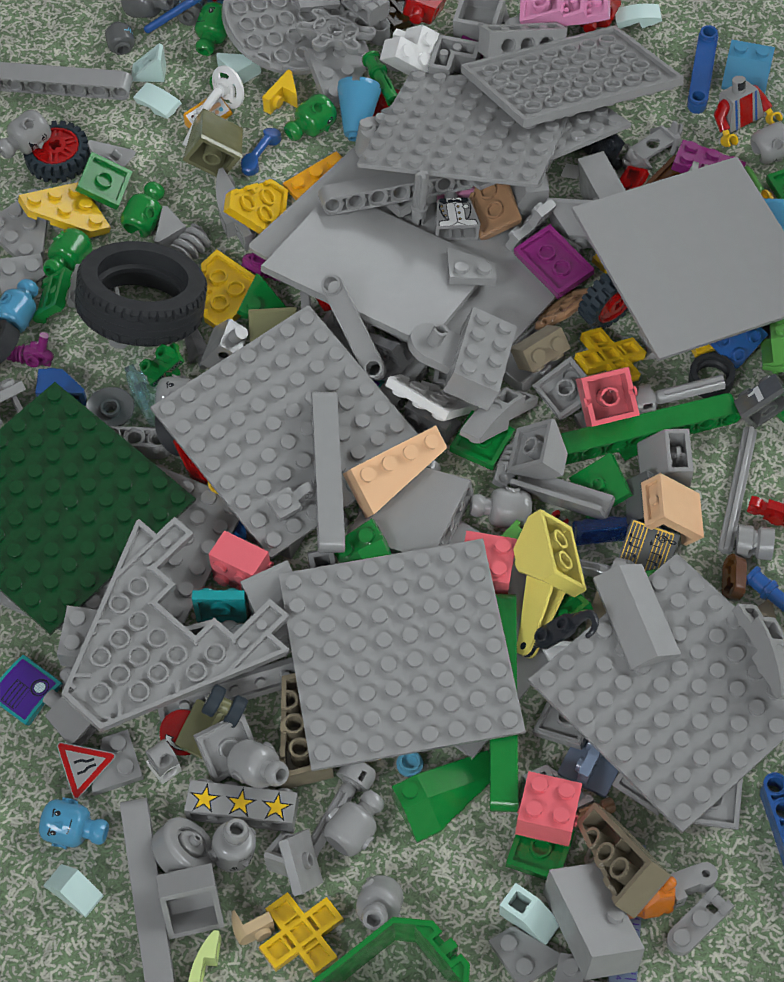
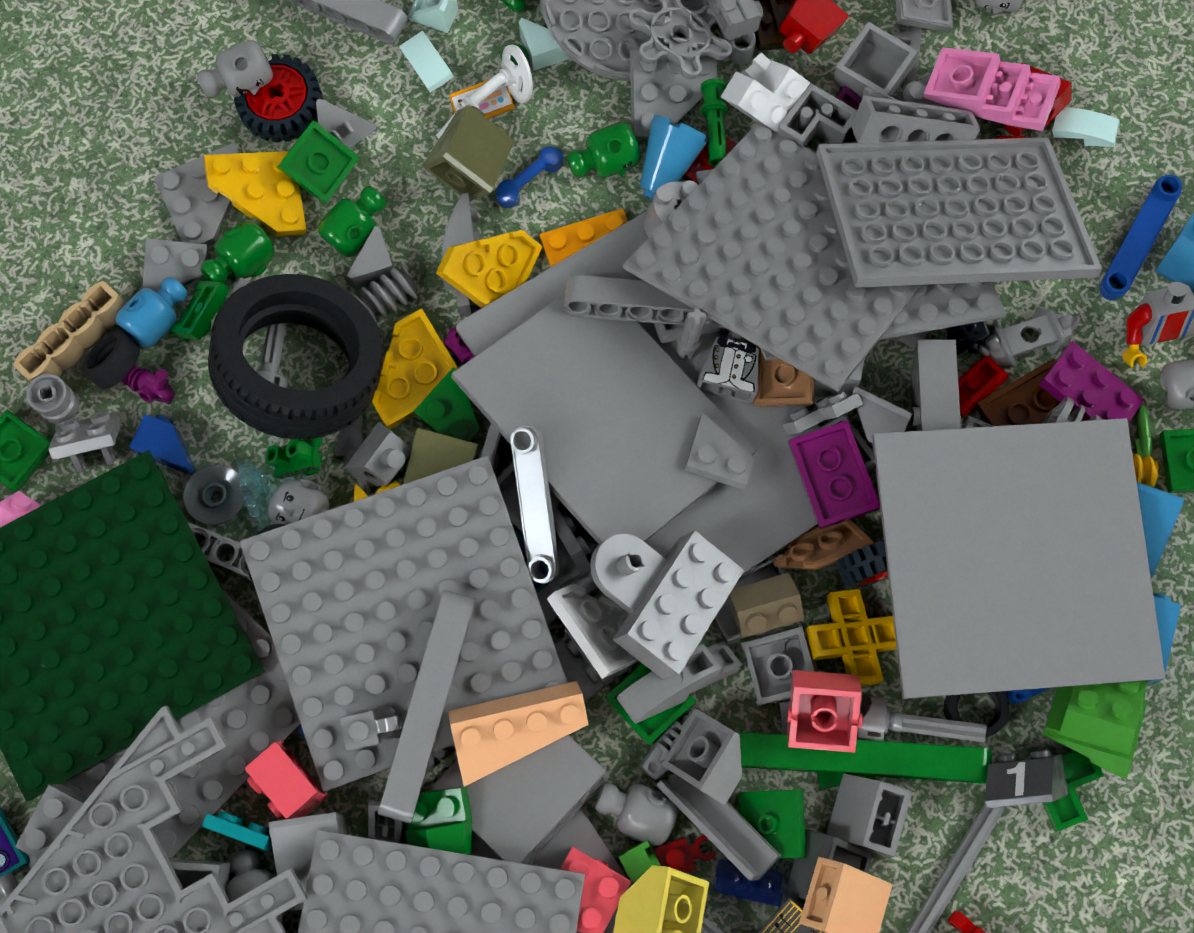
camera: 20 degrees right, 15 degrees up
yellow slope [262,69,298,115] -> none

